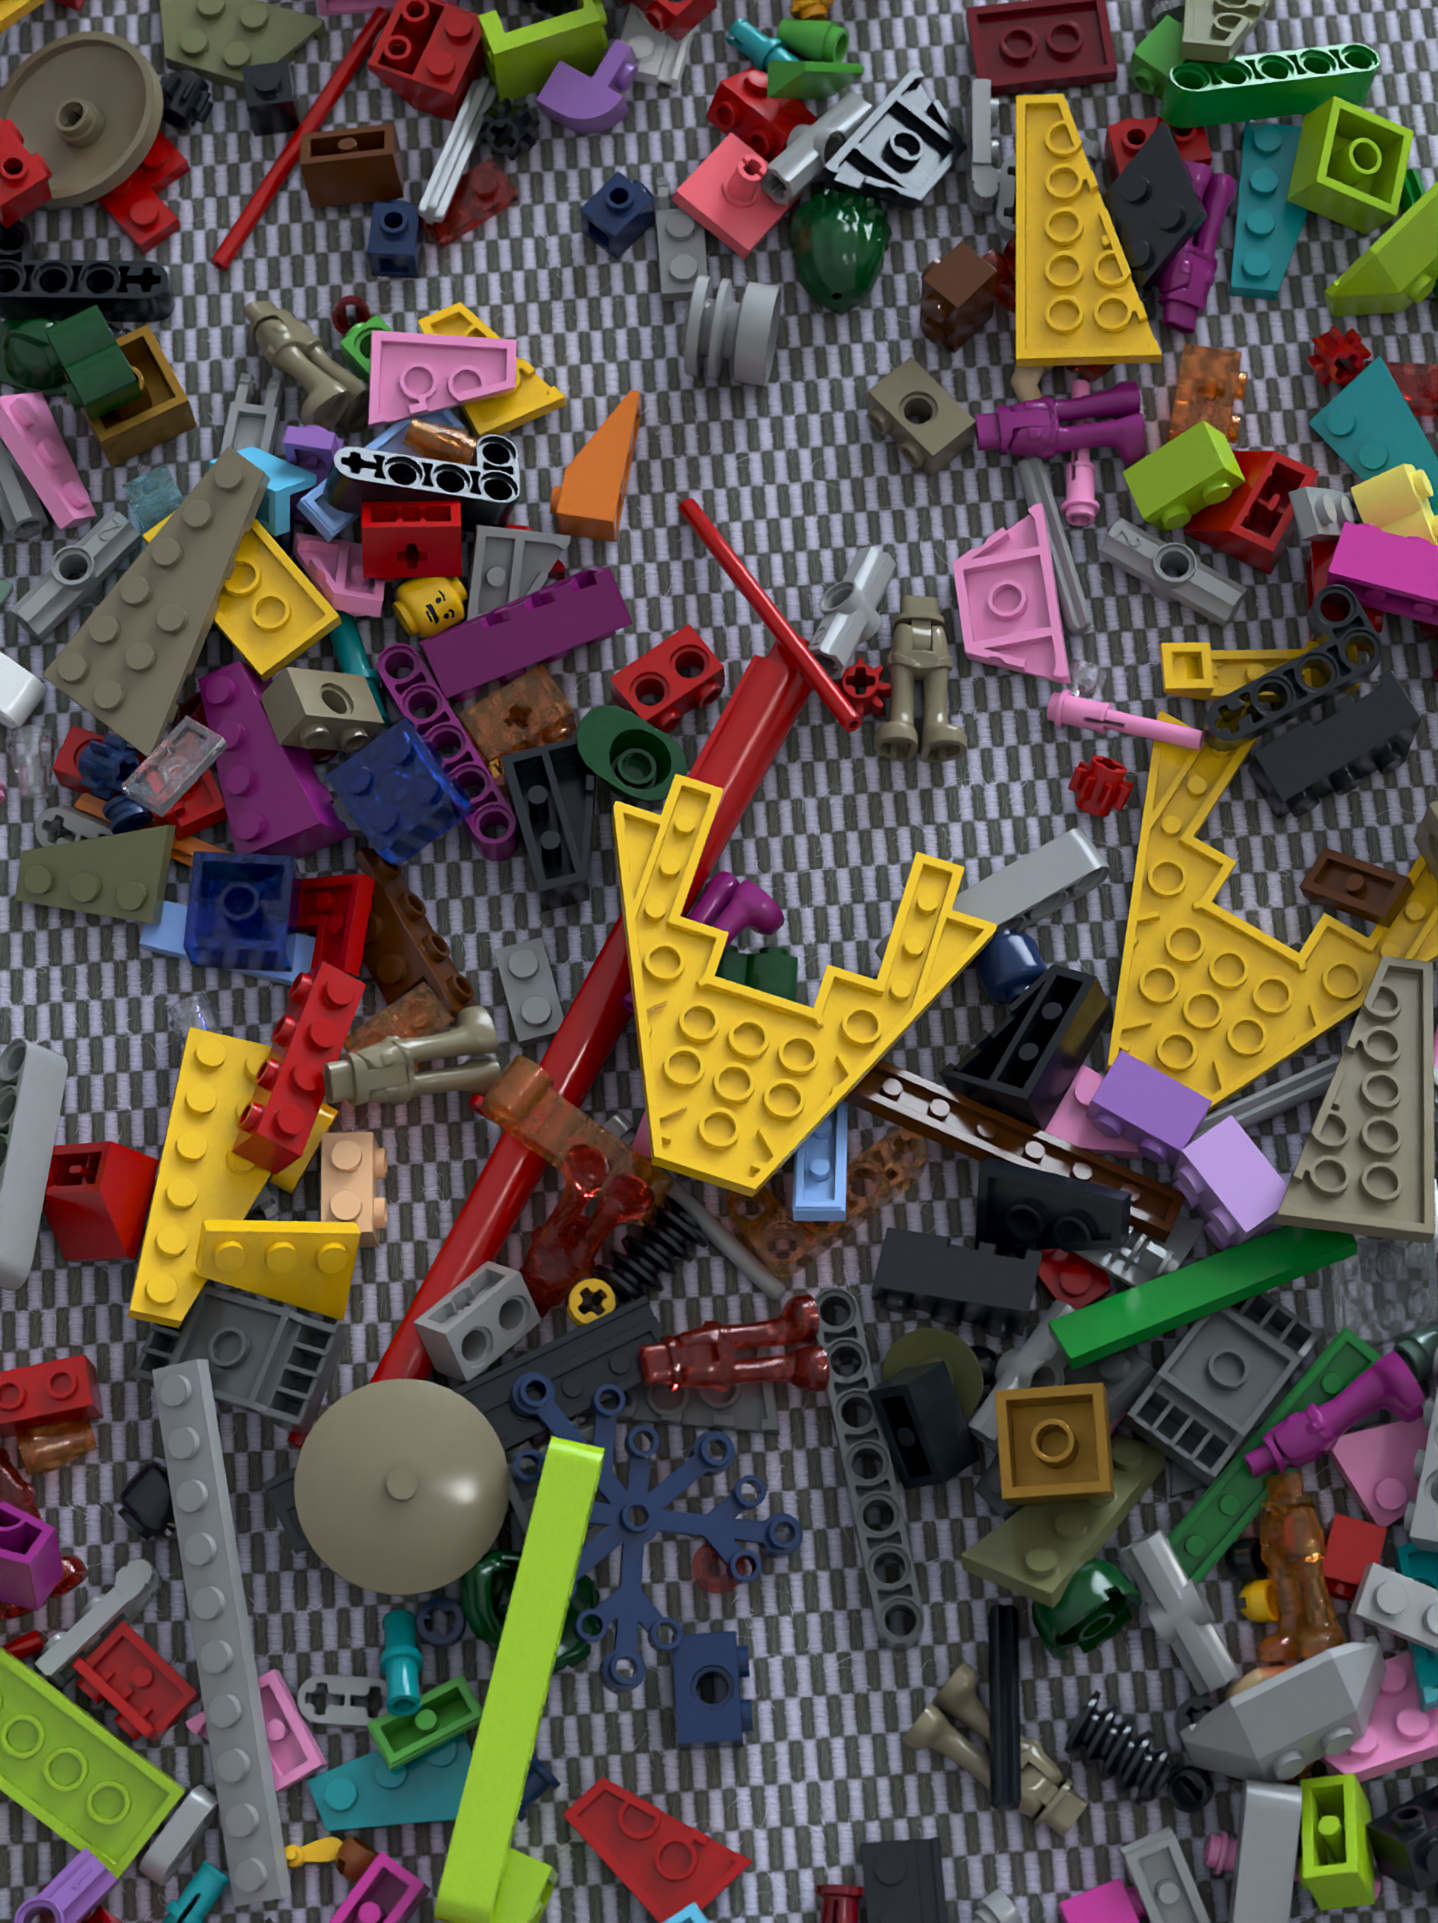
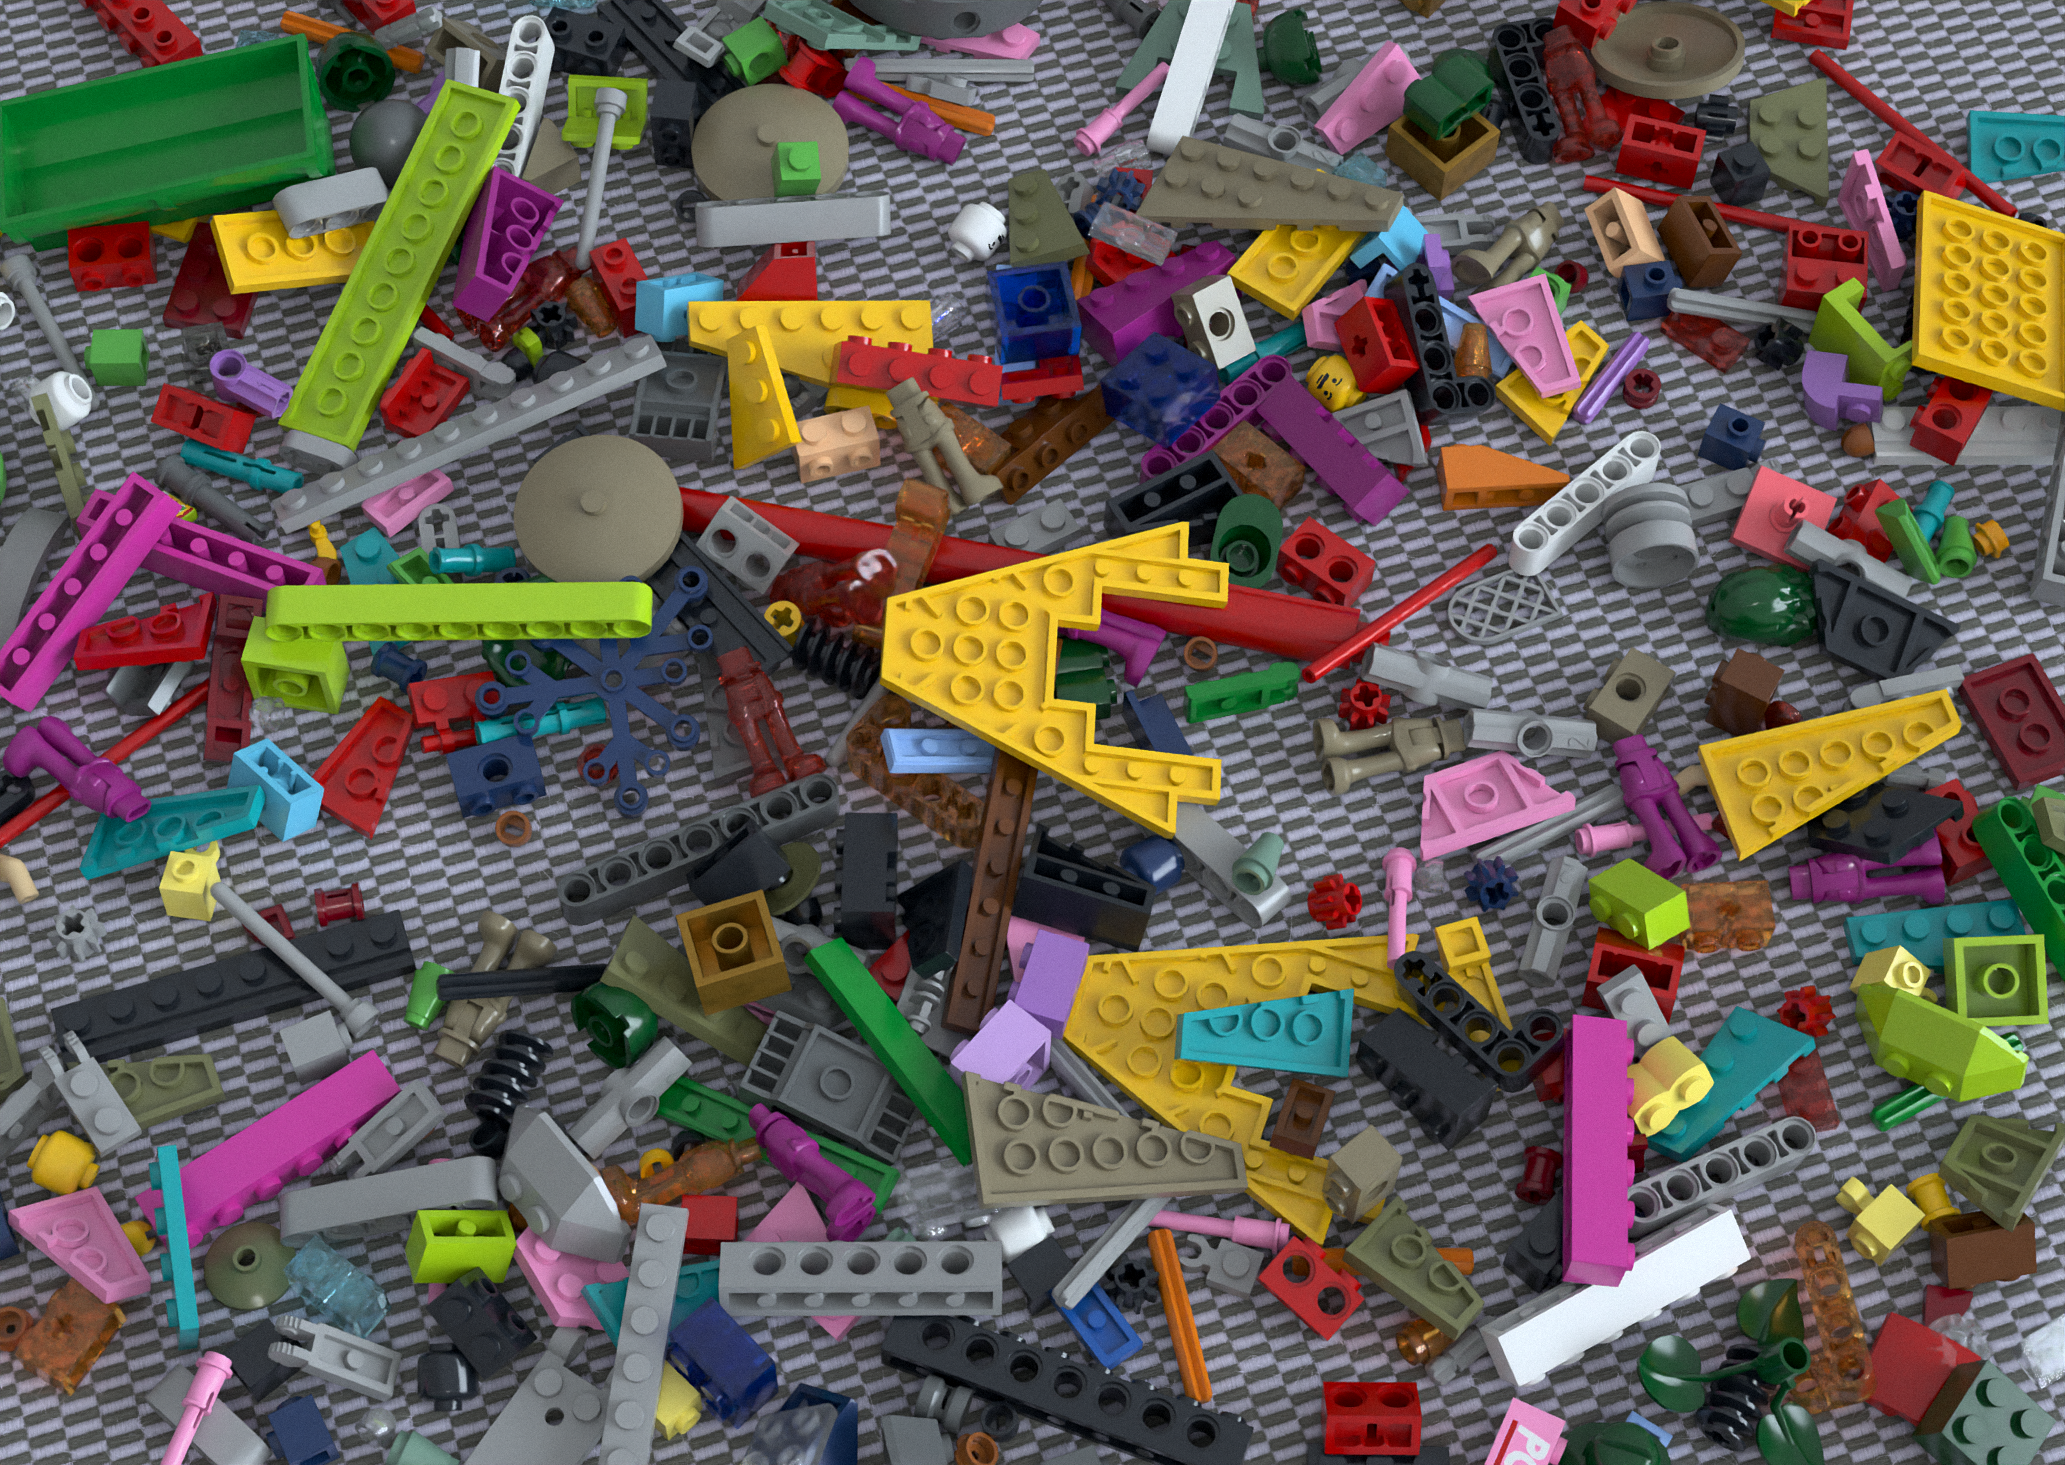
camera: 70 degrees right, 10 degrees down
none -> bright green cone [403,961,454,1031]
none -> red plate [406,671,499,755]
none -> teal pin [474,697,606,745]
none -> dark orange hinge [495,811,532,847]
none -> black hinge [501,346,534,382]
none -> lime tile [511,327,544,368]
none -> black gear [527,300,578,351]
none -> medium azure brick [635,272,724,342]
none -> white head [948,202,1007,262]
none -> dark blue panel [1122,690,1194,756]
none -> teal wing [1174,988,1354,1078]
none -> green hinge [1183,661,1301,724]
none -> dark orange hinge [1184,636,1218,672]
none -> sand green cone [1232,832,1284,895]
none -> light grey window [1447,569,1563,646]
none -> light grey piece [1463,708,1598,759]
none -> dark blue gear [1464,856,1519,912]
none -> white beam [1508,431,1661,576]
none -> clear red piece [1542,25,1624,164]
none -> medium lavender axle [1571,331,1650,425]
none -> light nougat brick [1584,187,1666,278]
none -> red brick [1615,113,1706,190]
none -> dark red bush [1622,368,1661,410]
none -> dark orange hinge [1841,422,1875,458]
none -> light yellow brick [1849,945,1938,1003]

